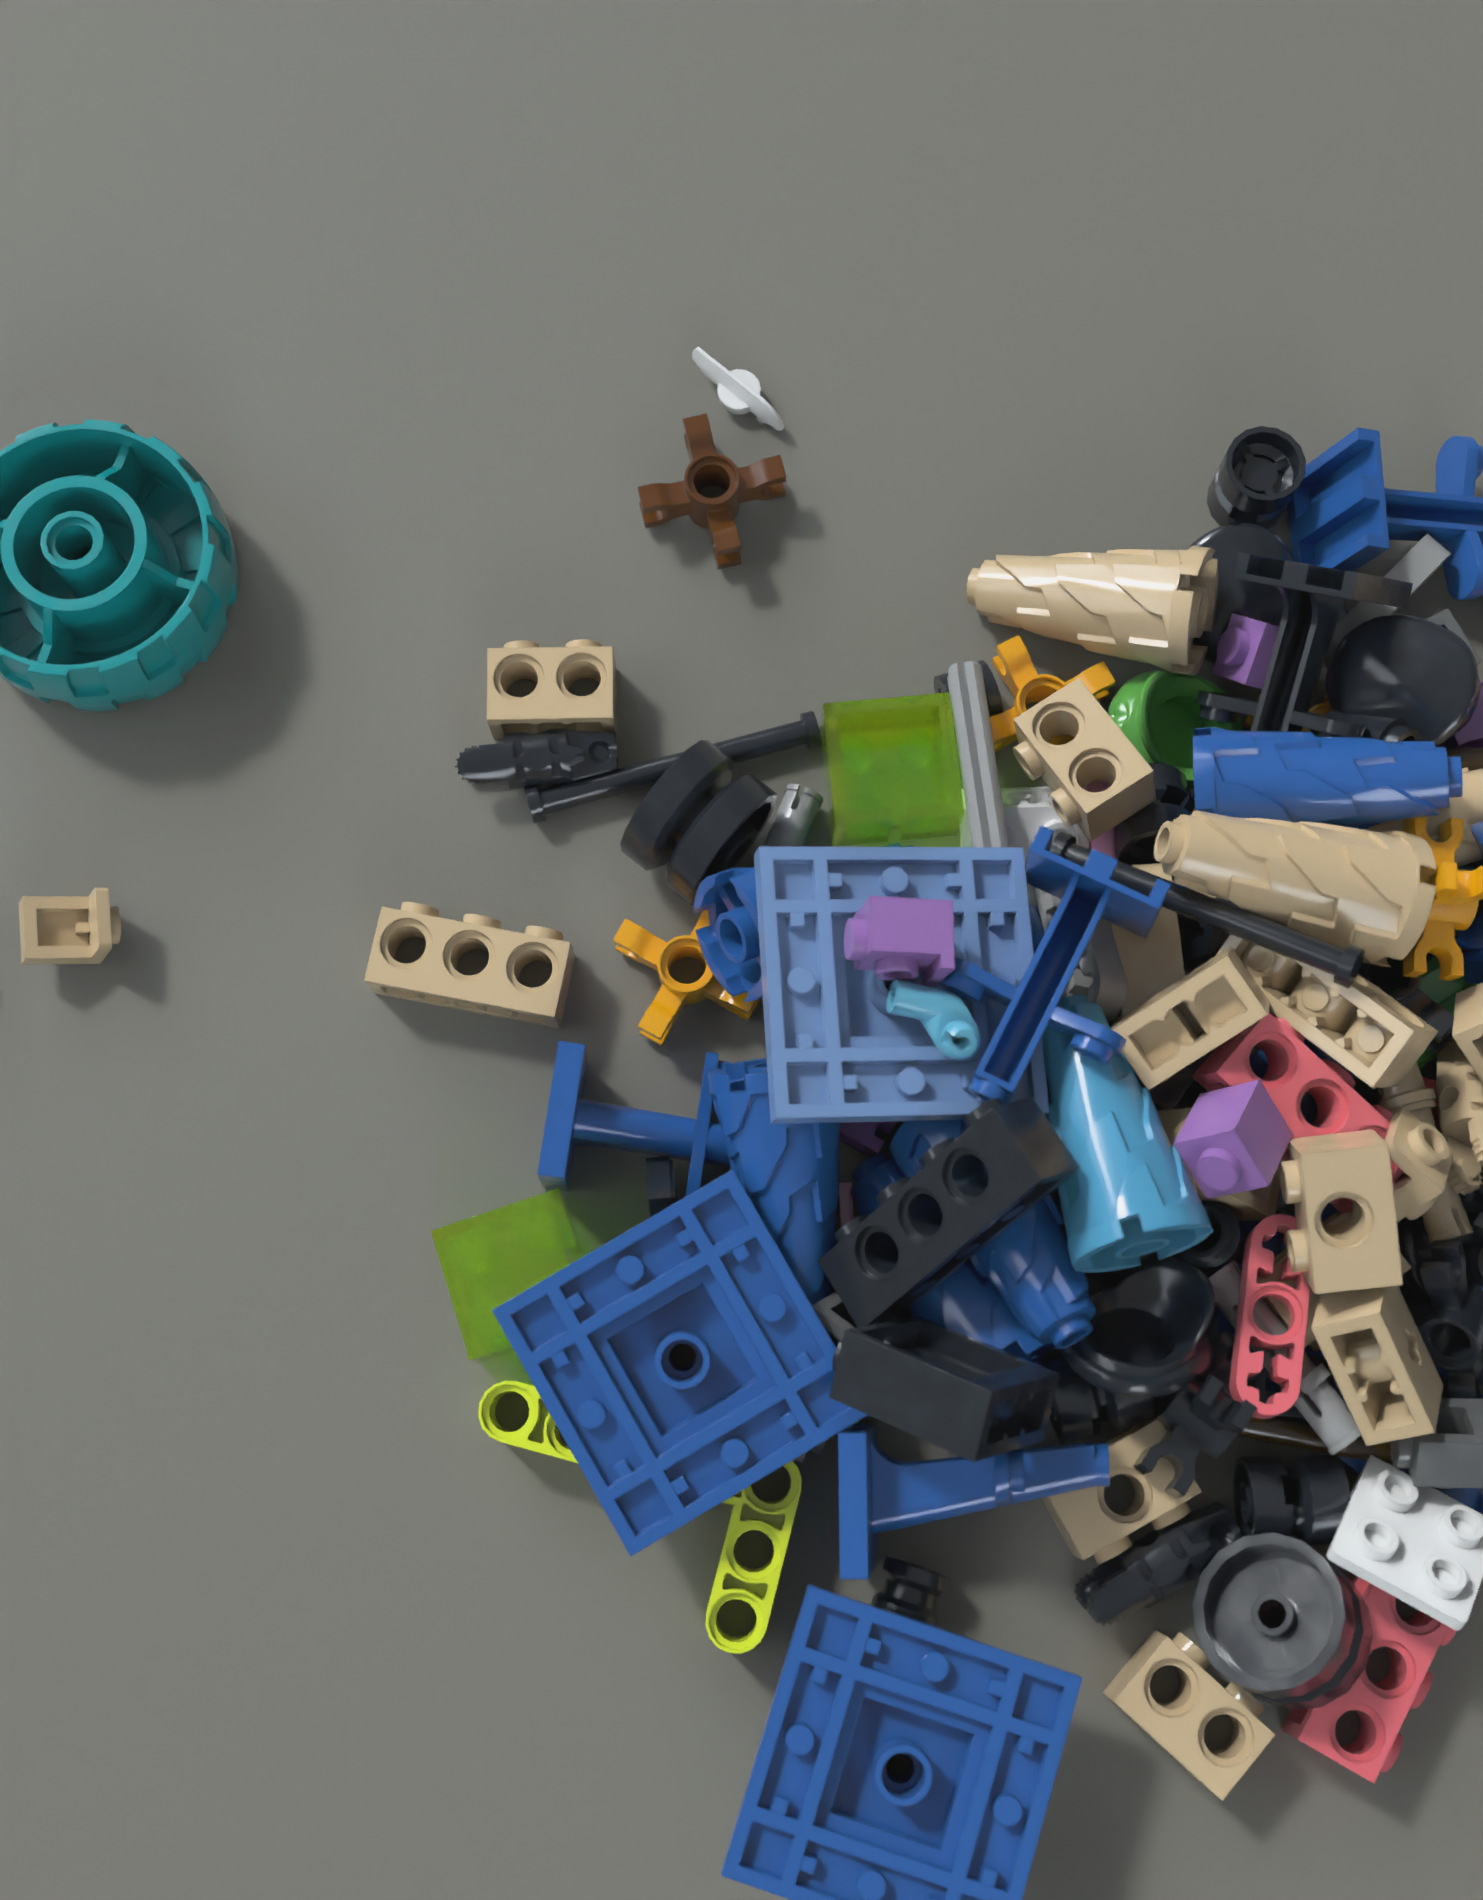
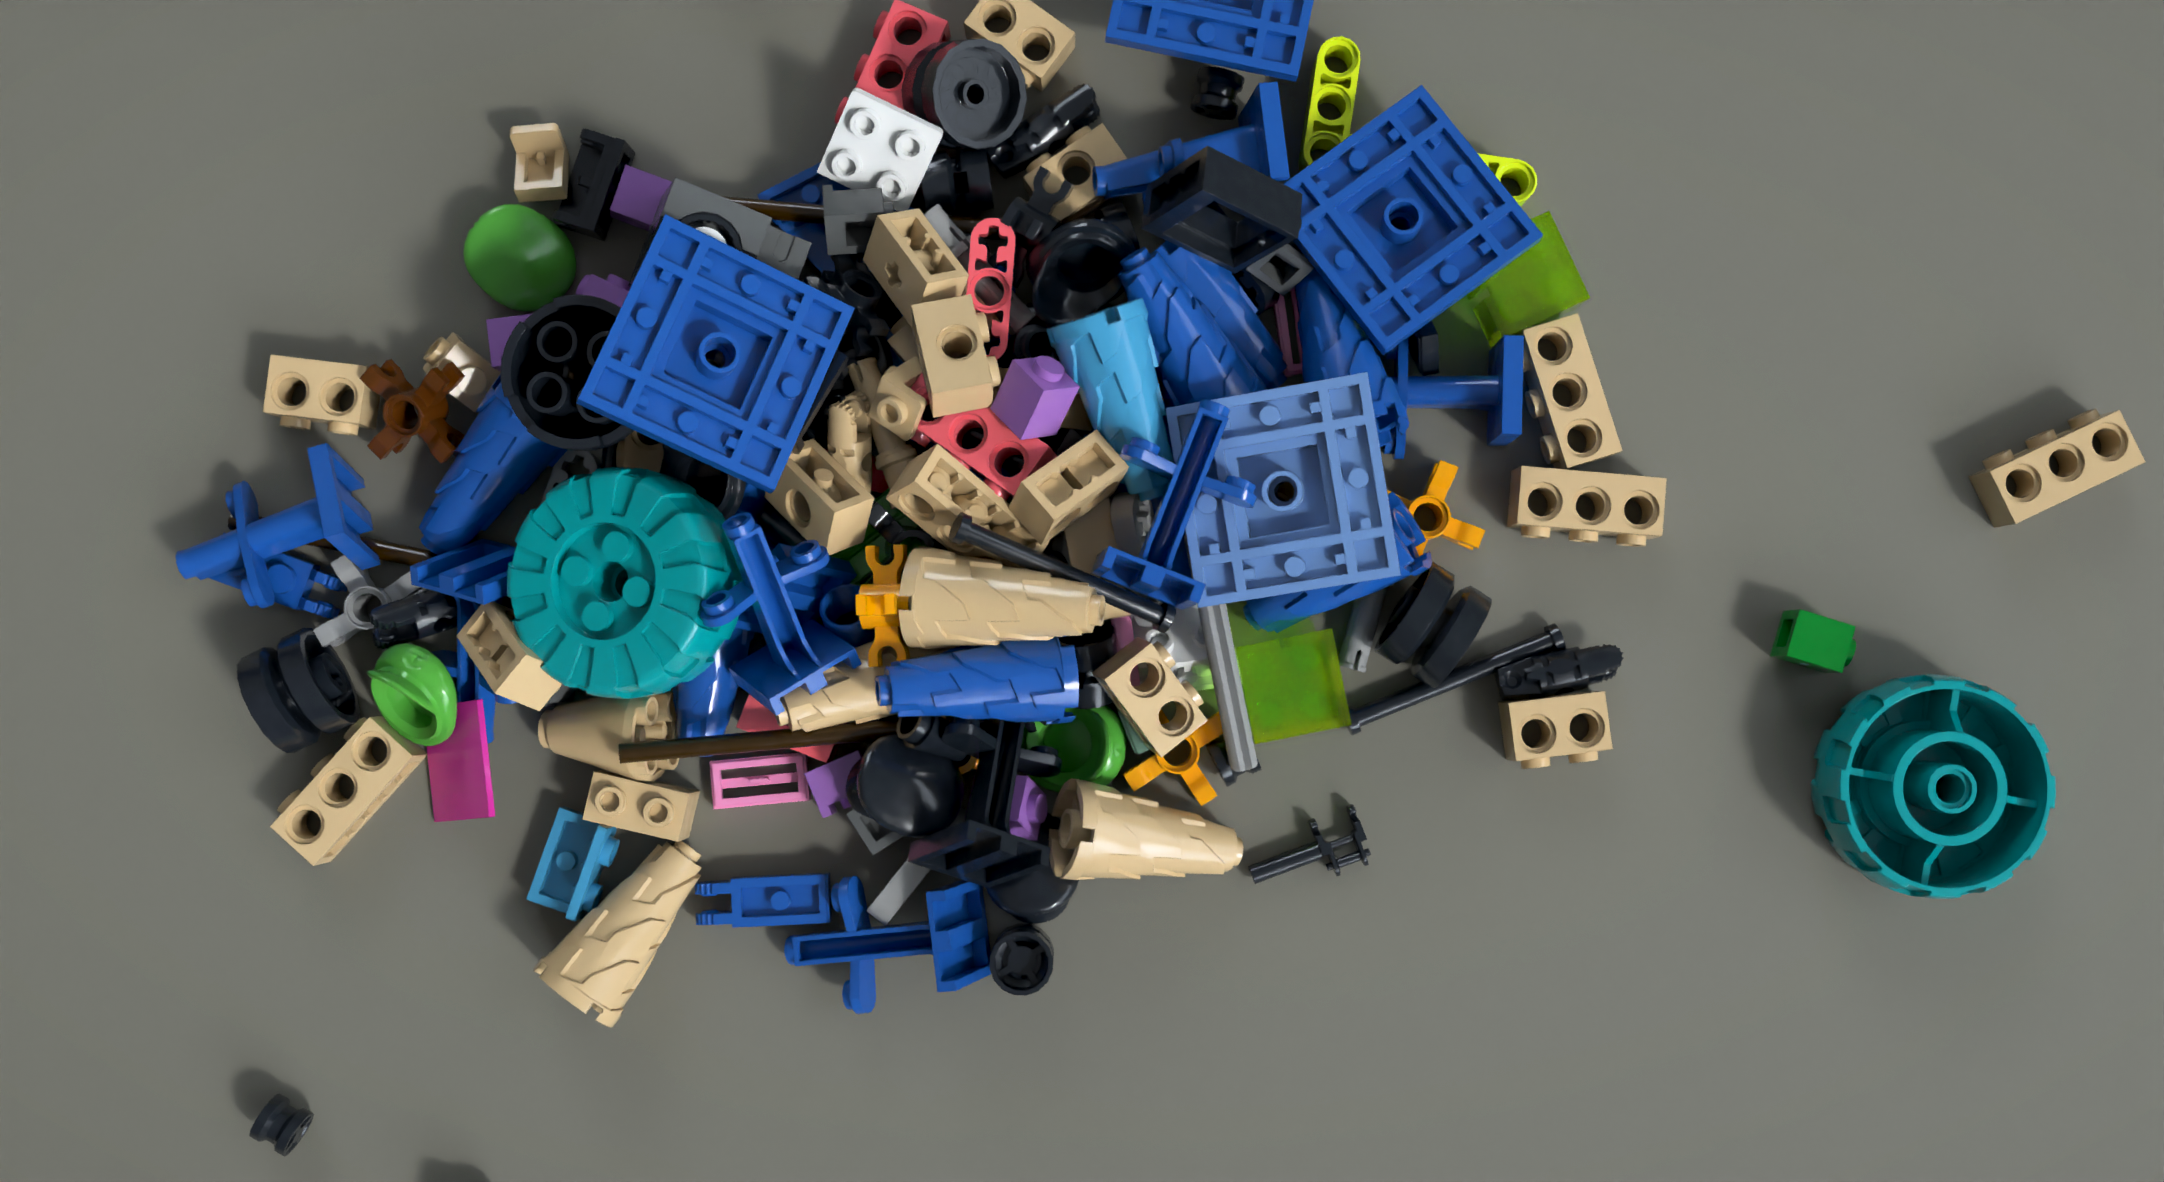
camera: 170 degrees right, 10 degrees up
tan bracket [19,887,121,965] -> none
reddish brown pin [638,413,786,570] -> none
white piece [692,346,785,431] -> none
black brick [818,1097,1080,1327] -> none
medium lavender brick [844,896,955,987] -> none
medium azure arm [886,979,981,1060] -> none
none -> black piece [1248,804,1371,884]
none -> tan brick [1517,313,1622,470]
none -> green brick [1770,609,1856,673]

